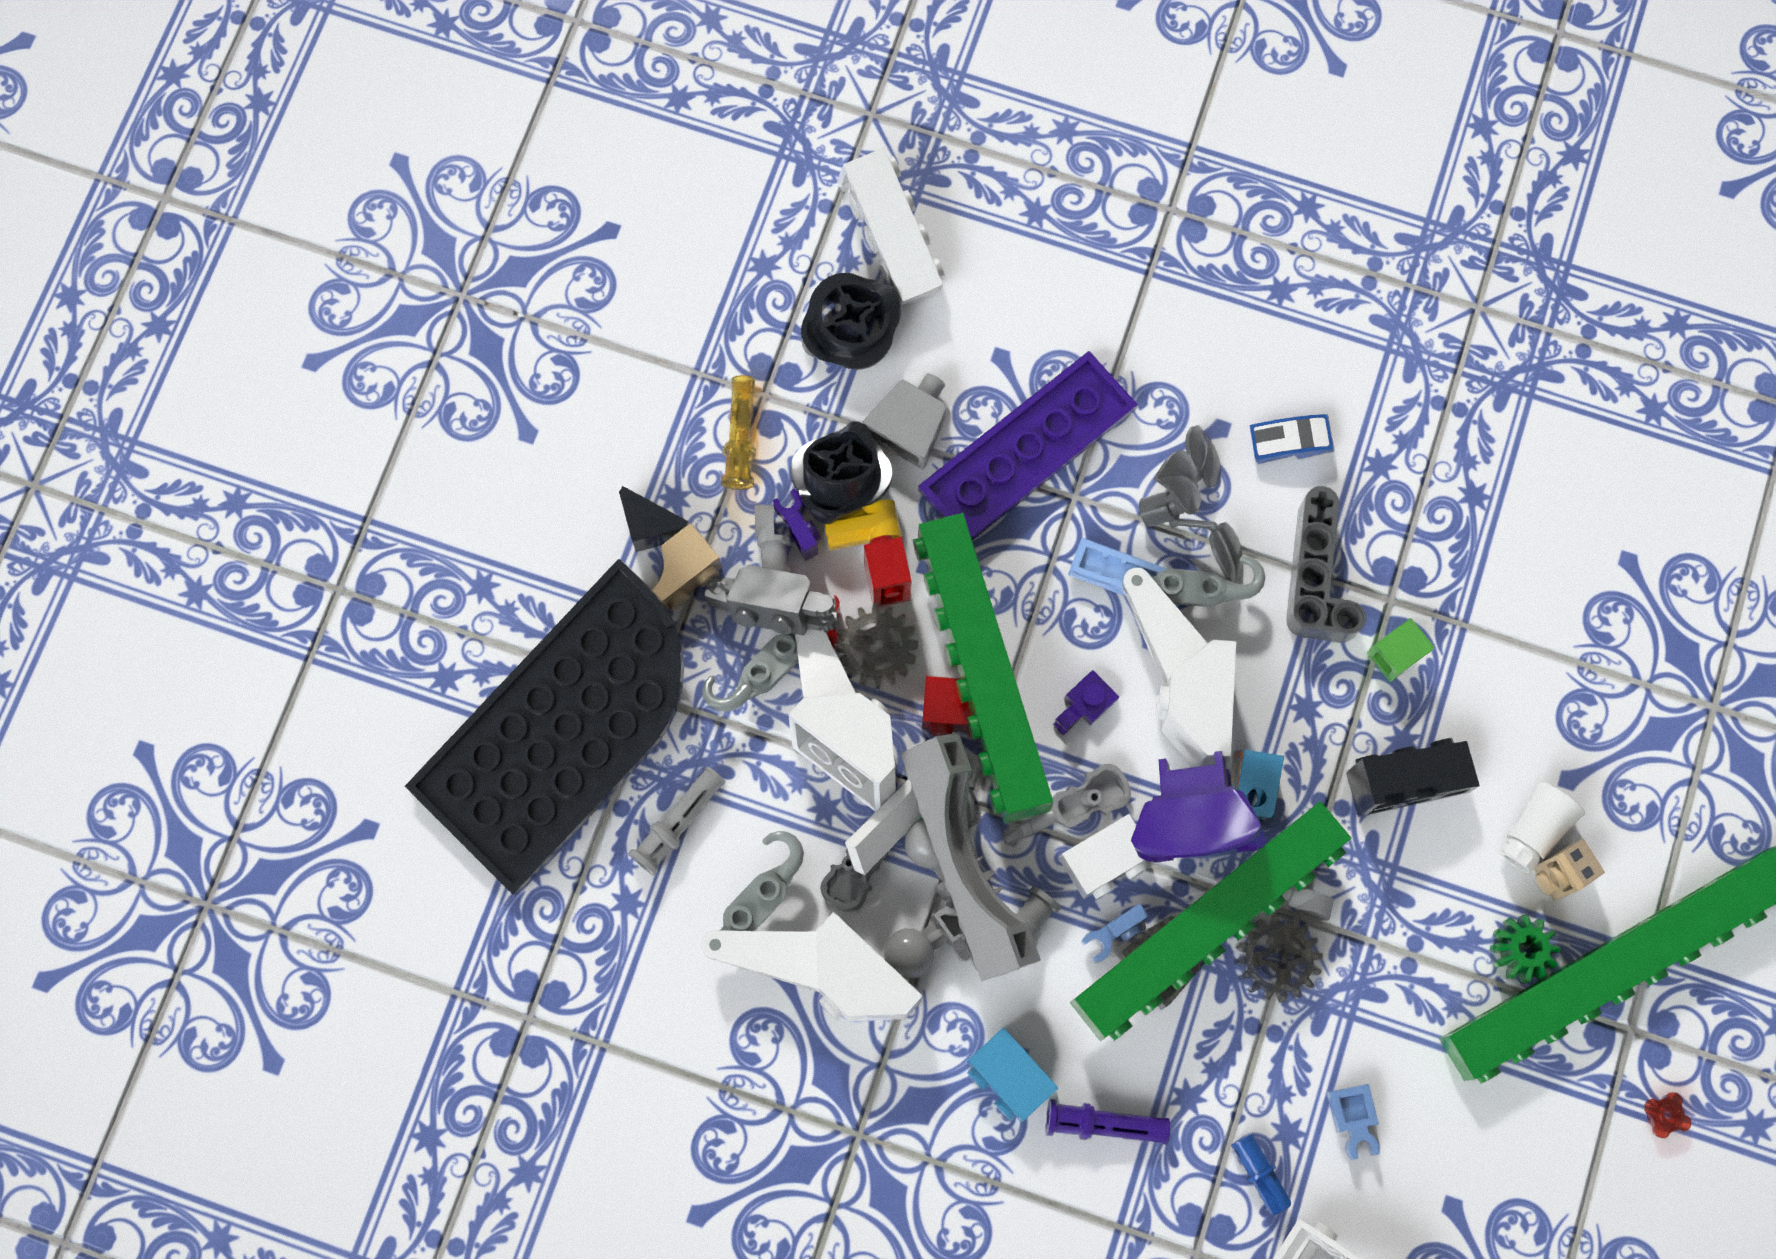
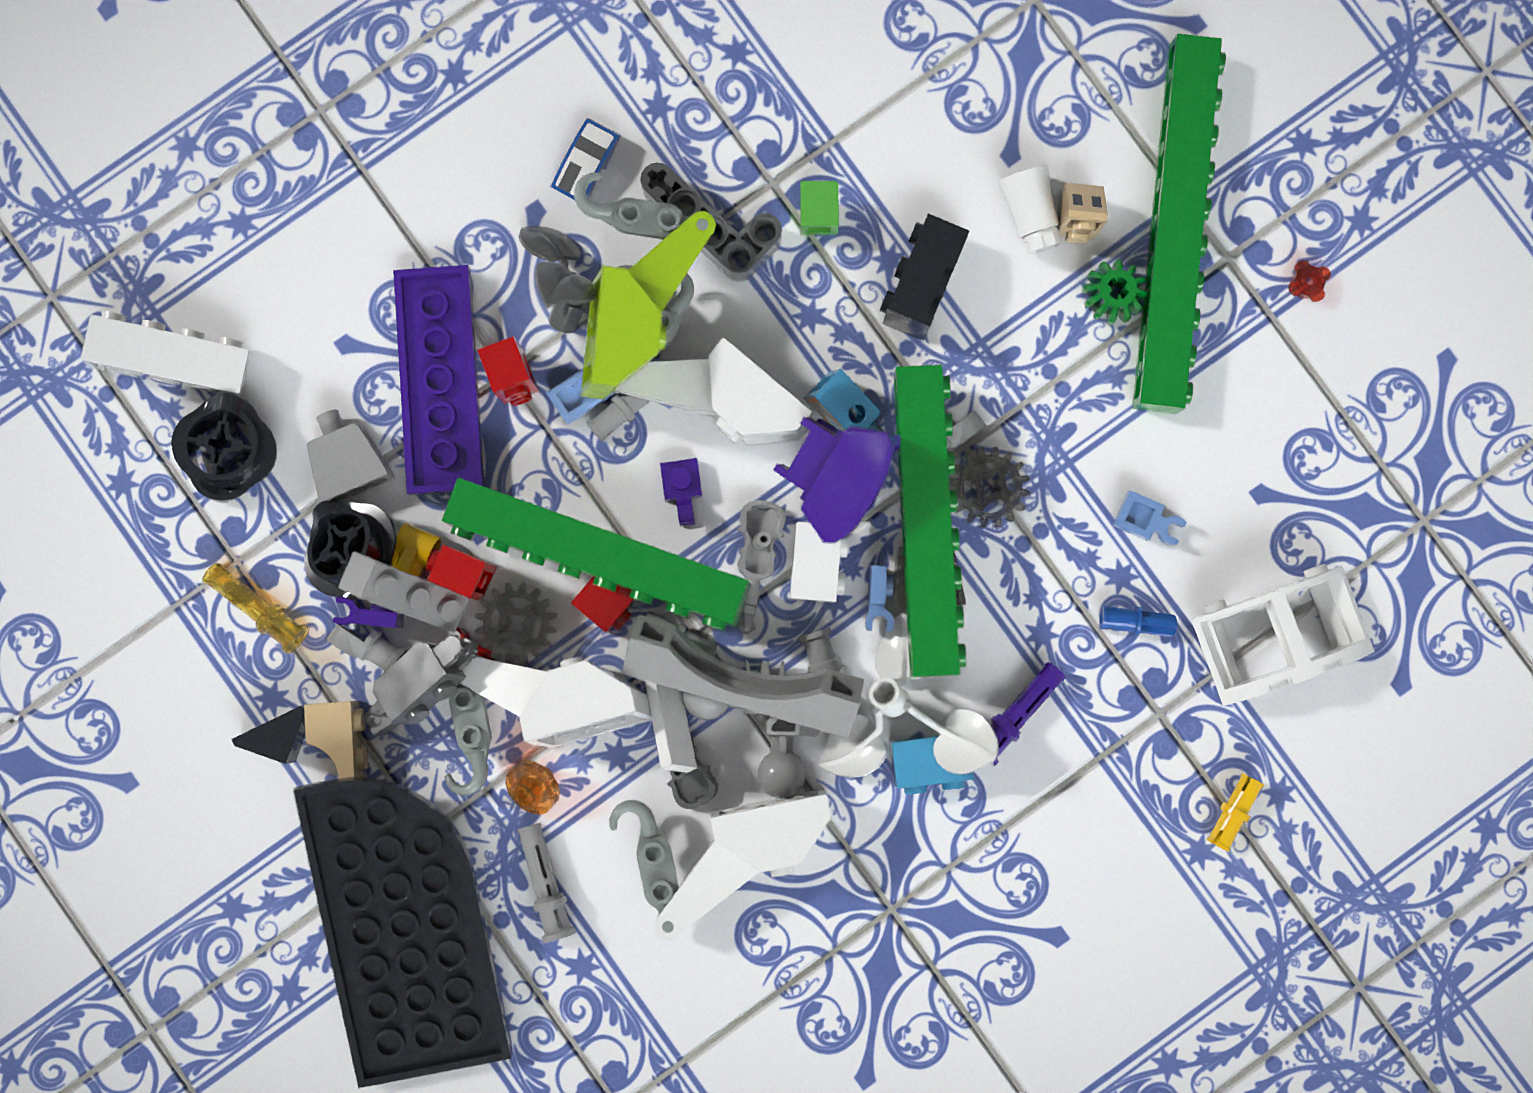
camera: 55 degrees left, 10 degrees up
none -> light grey arch [338,551,469,633]
none -> red brick [477,336,539,406]
none -> clear orange plate [505,760,560,815]
none -> lime slope [574,173,716,399]
none -> light grey pin [586,394,650,442]
none -> white plant [818,612,998,777]

